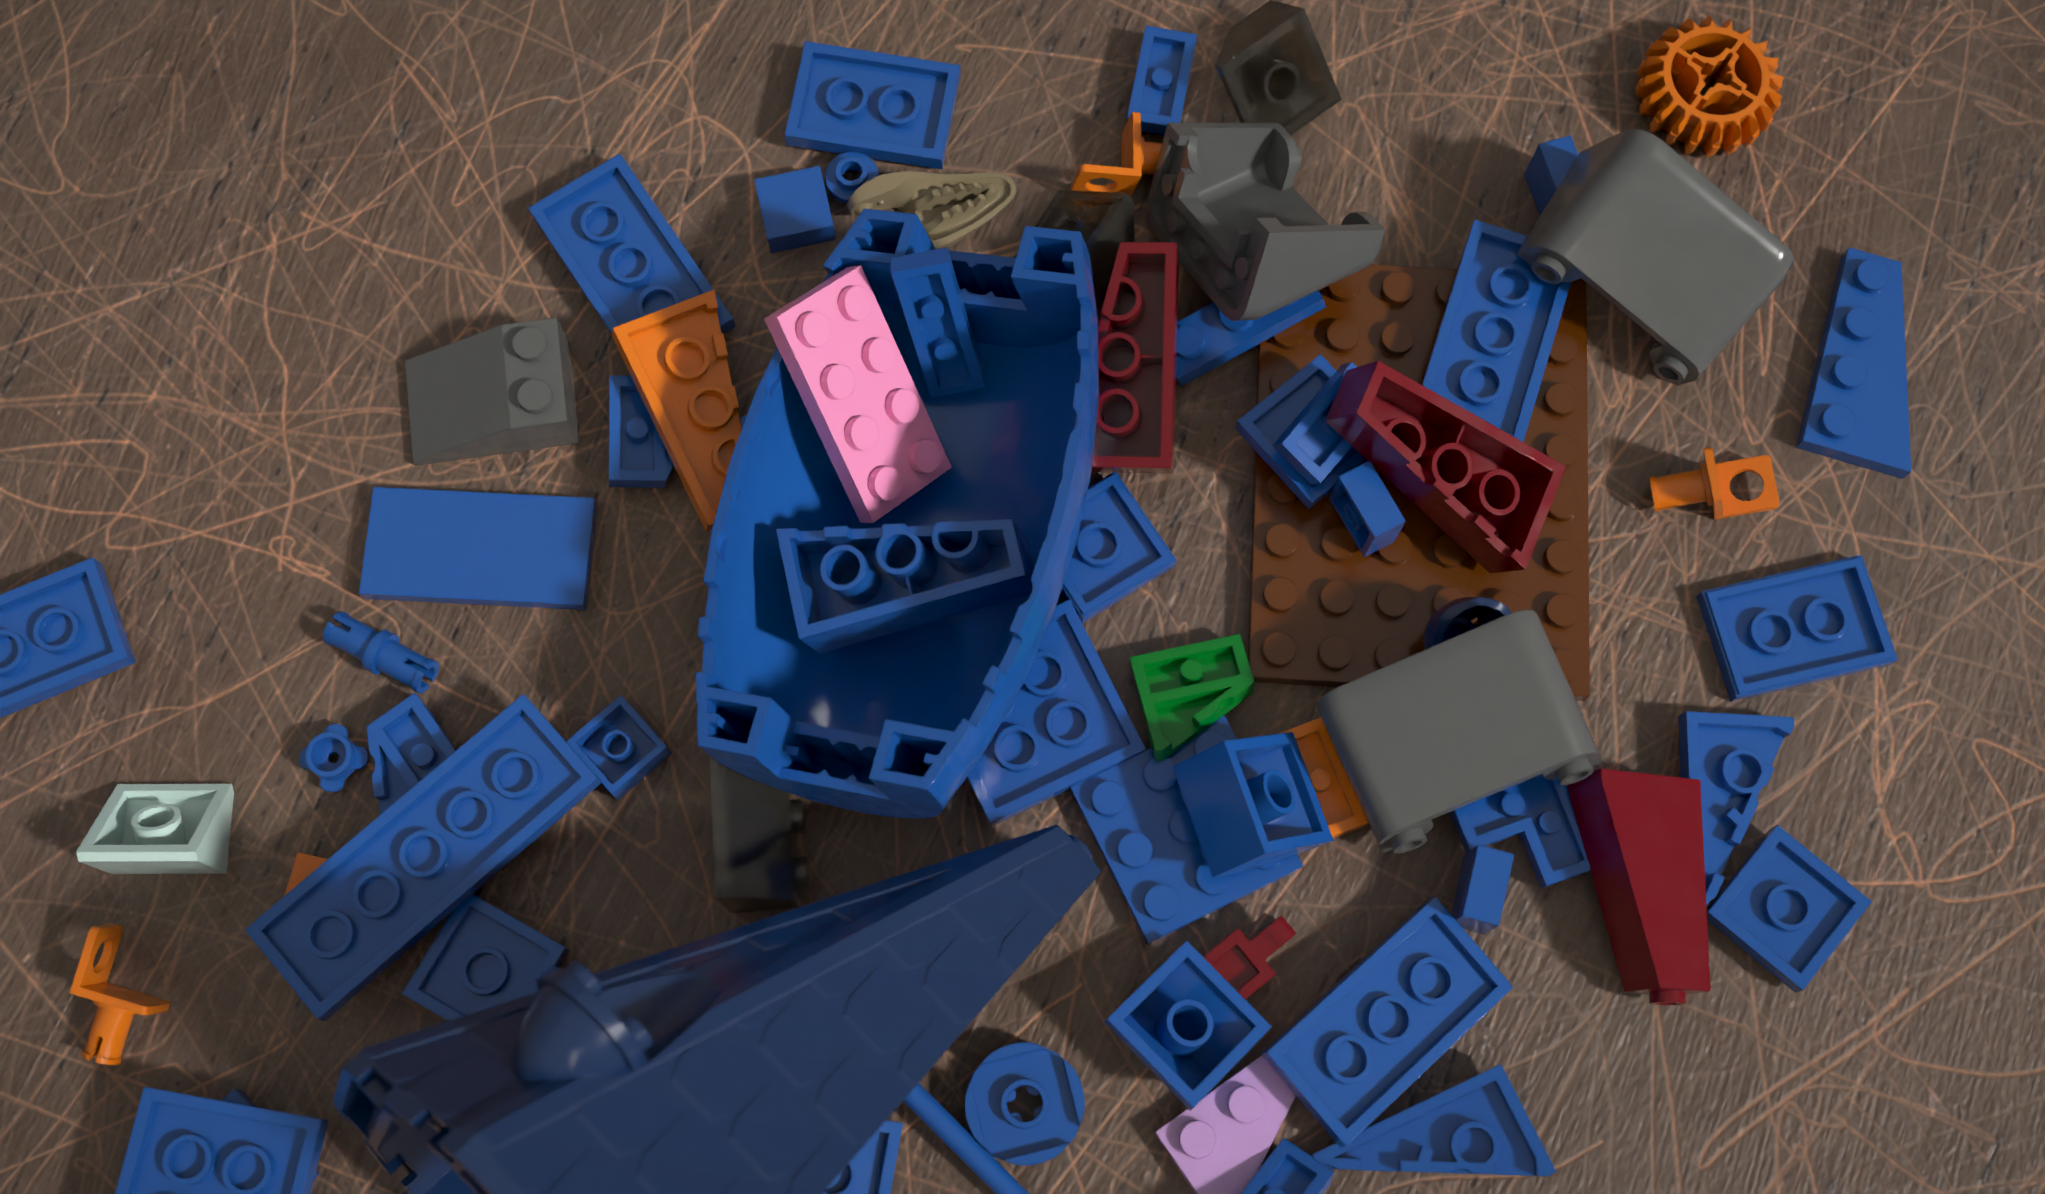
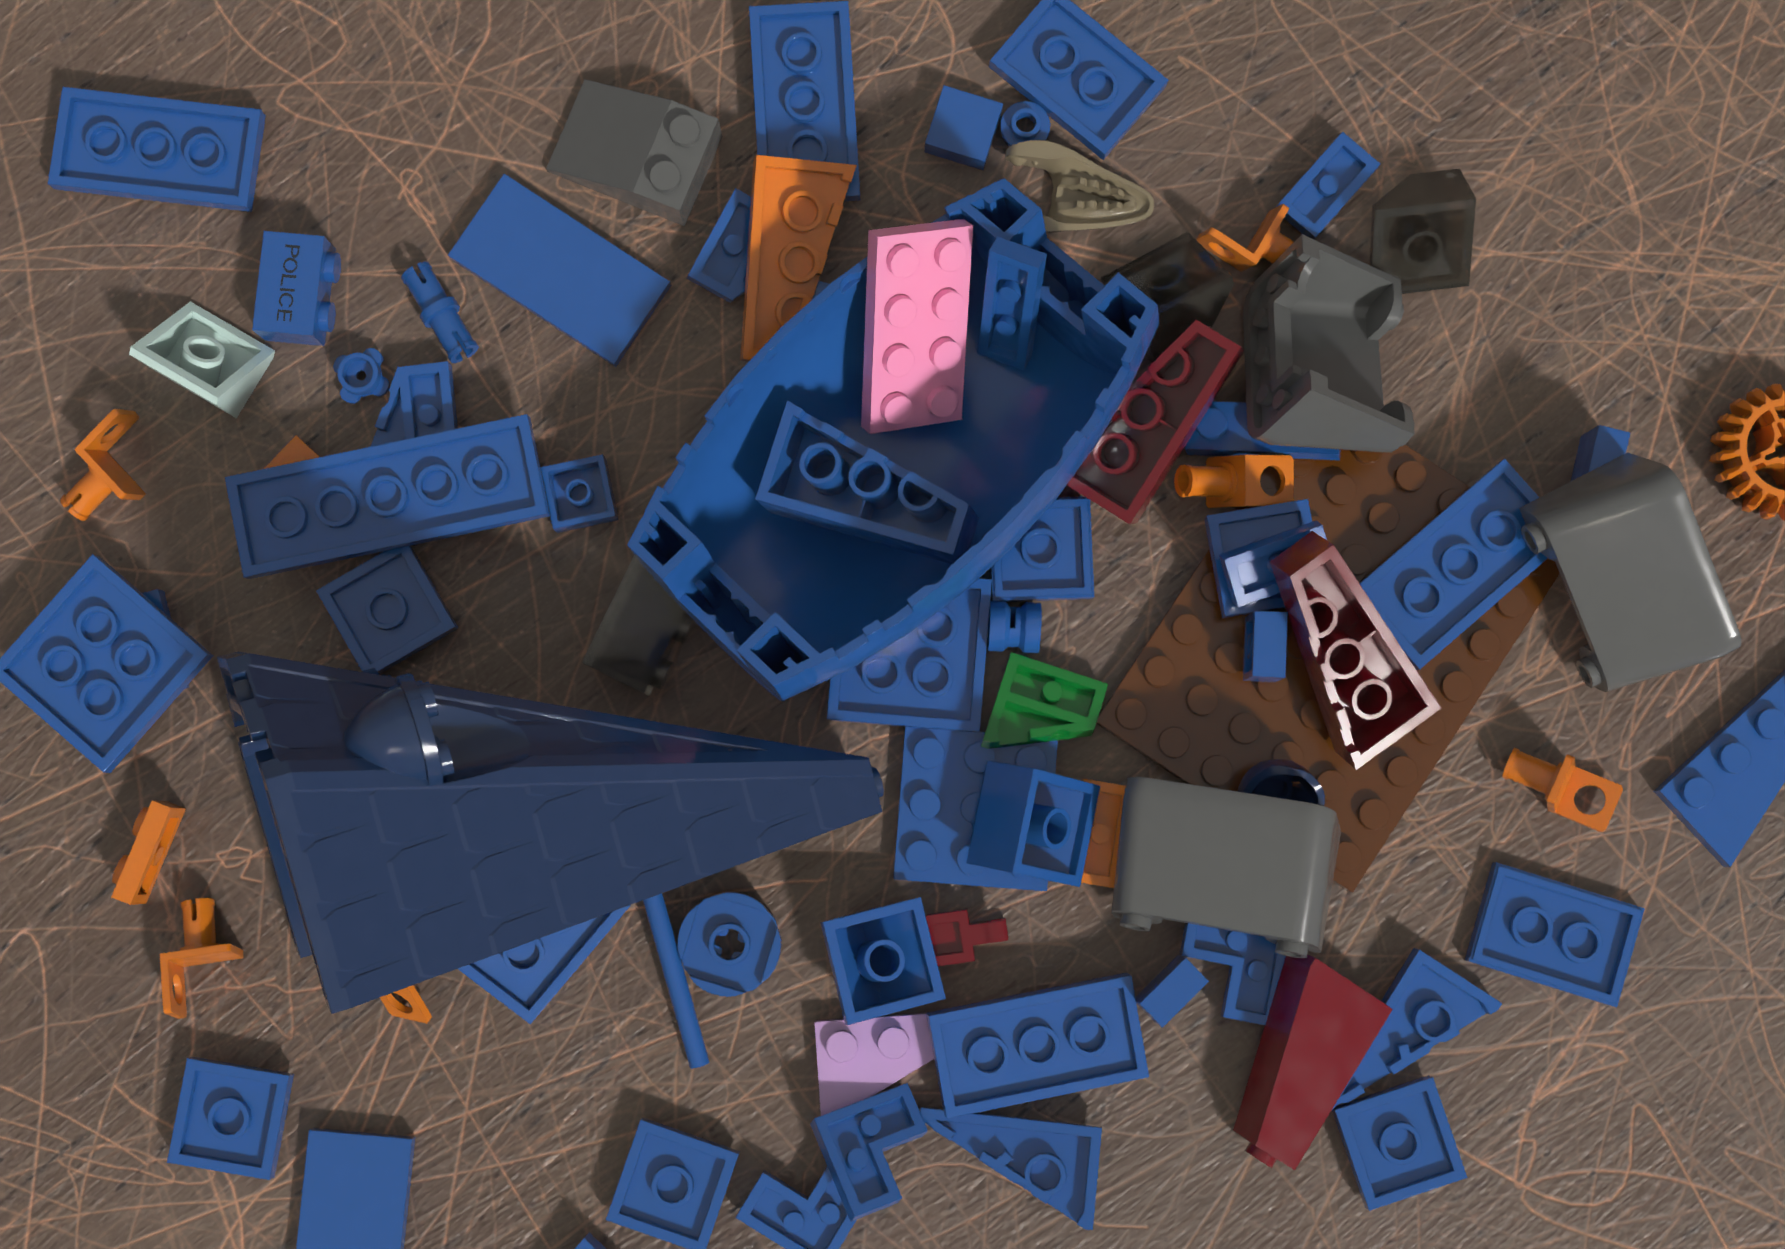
camera: 30 degrees right, 10 degrees up
none -> blue brick [252,231,341,346]
none -> blue wheel [987,601,1042,653]
none -> orange bracket [1174,454,1294,508]

